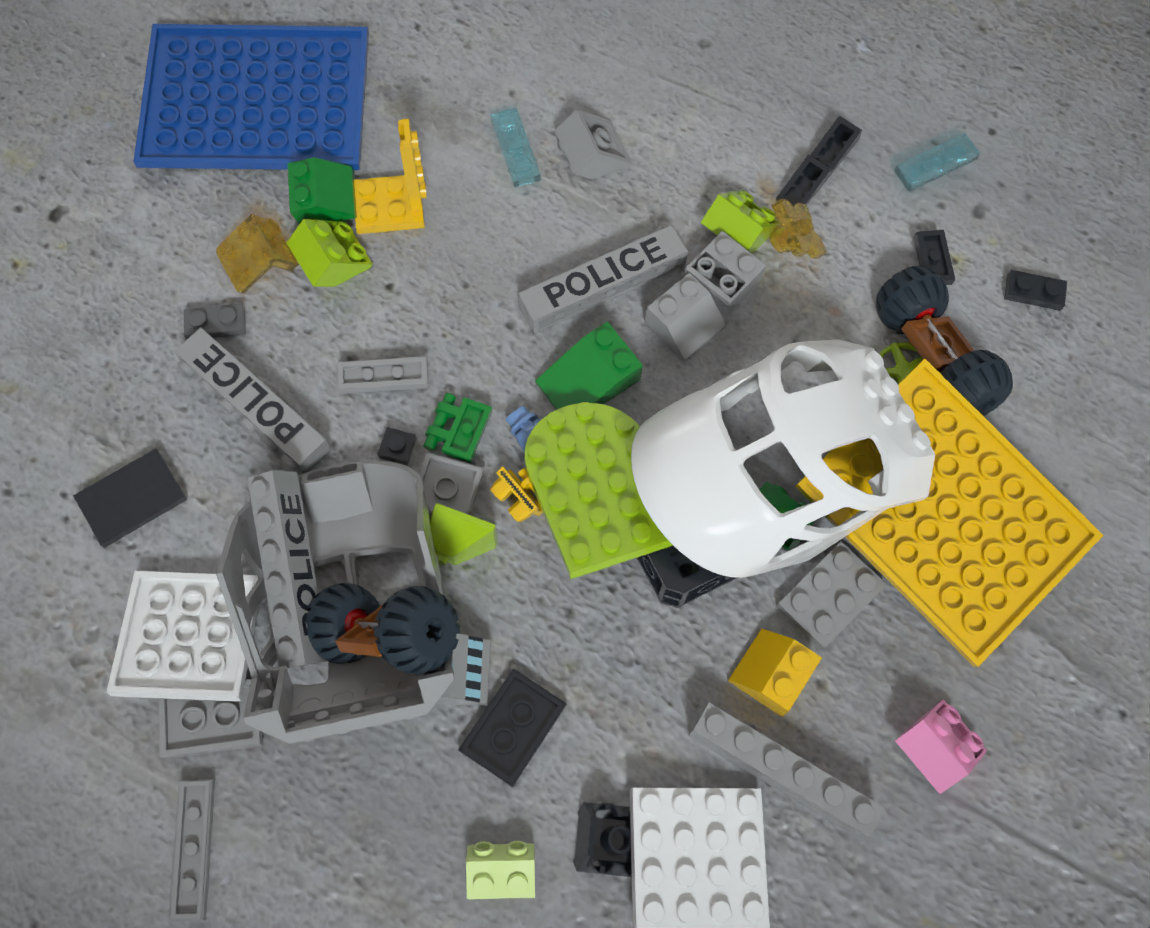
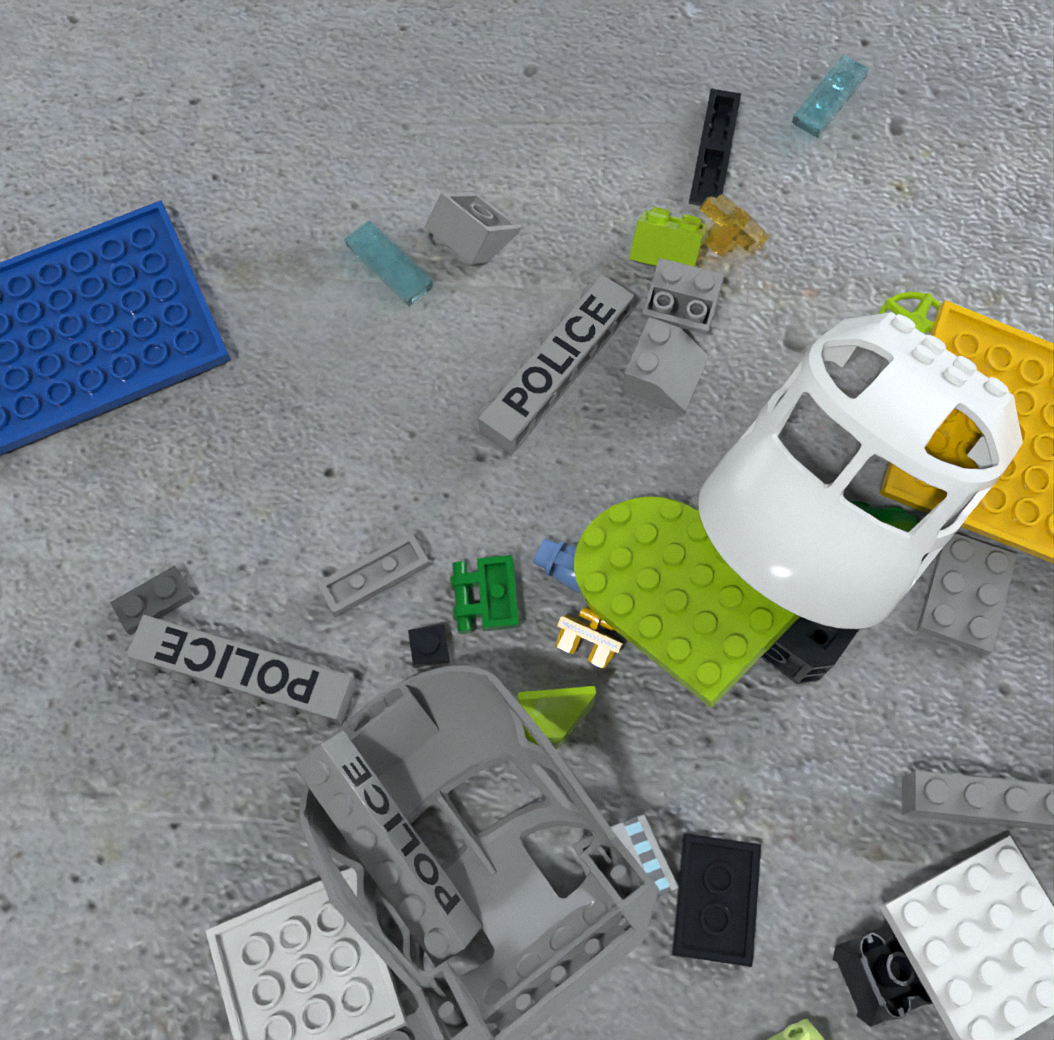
camera: 20 degrees left, 0 degrees up
black tile [73,449,187,548] -> none
clear yellow bracket [216,214,299,293] -> none
lime slope [286,219,373,287] -> none
green slope [287,157,357,224] -> none
black plate [306,583,460,674] -> none
yellow bracket [354,119,427,234] -> none
light grey plate [418,452,485,517] -> none
green slope [535,321,643,410] -> none
yellow slope [728,628,822,717] -> none
black plate [876,266,1013,416] -> none
black plate [913,230,955,285] -> none
black plate [1004,270,1067,311] -> none

